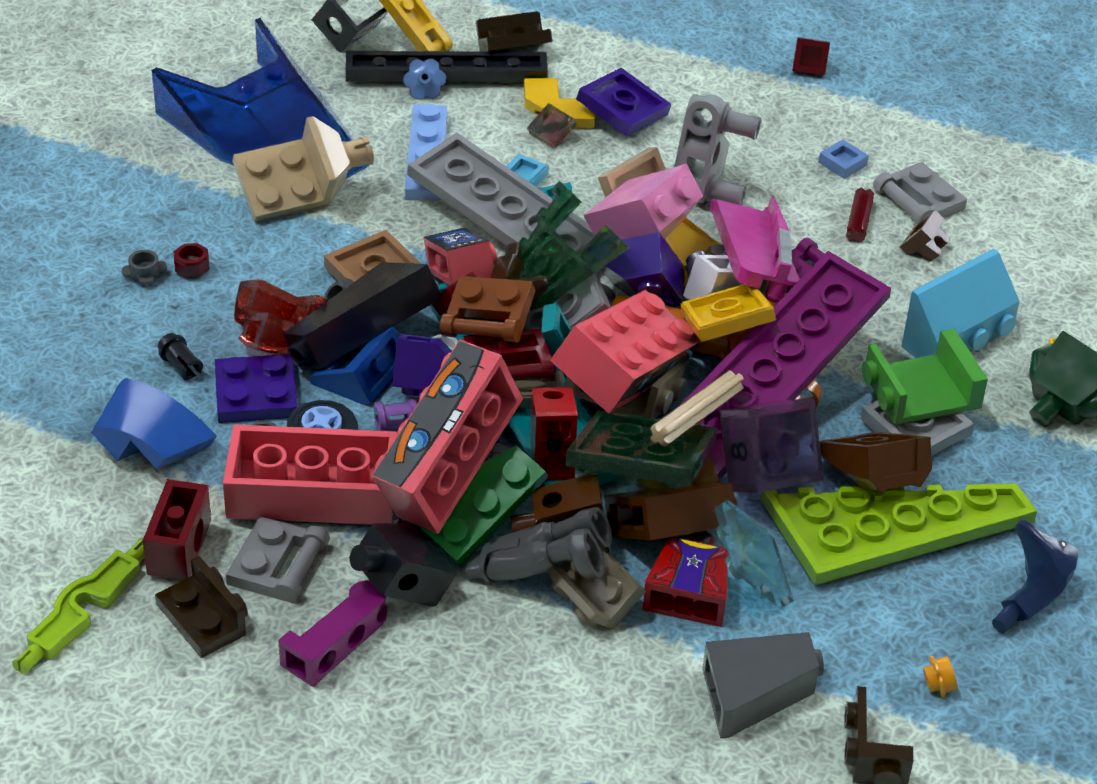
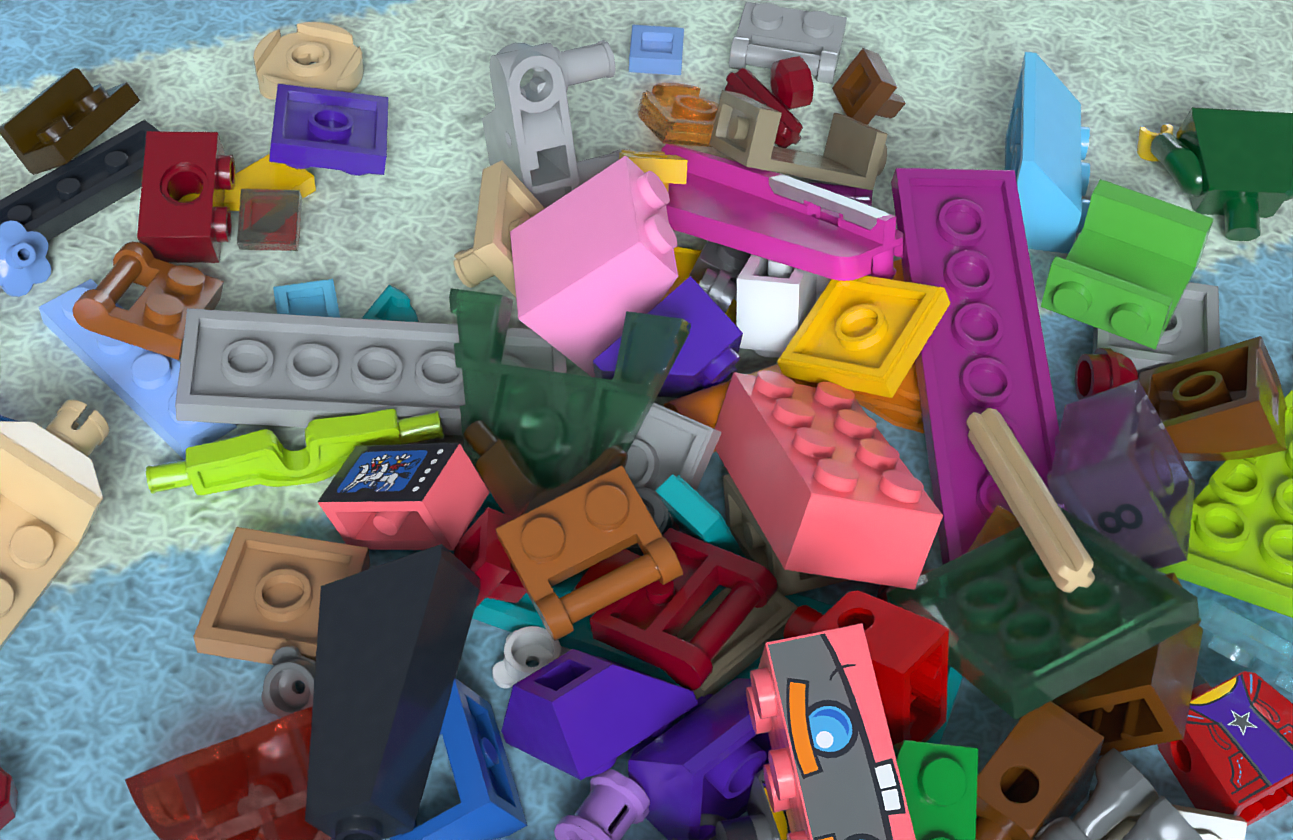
camera: 45 degrees left, 5 degrees up
none -> dark orange plate [72,241,224,360]
none -> dark red brick [137,131,235,263]
none -> lime piece [146,409,444,495]
none -> tan plate [253,22,364,100]
none -> yellow plate [619,149,688,192]
none -> clear orange tile [637,83,719,147]
none -> dark tan panel [709,90,888,190]
none -> dark red tile [770,56,814,110]
none -> dark red plate [1075,348,1138,409]

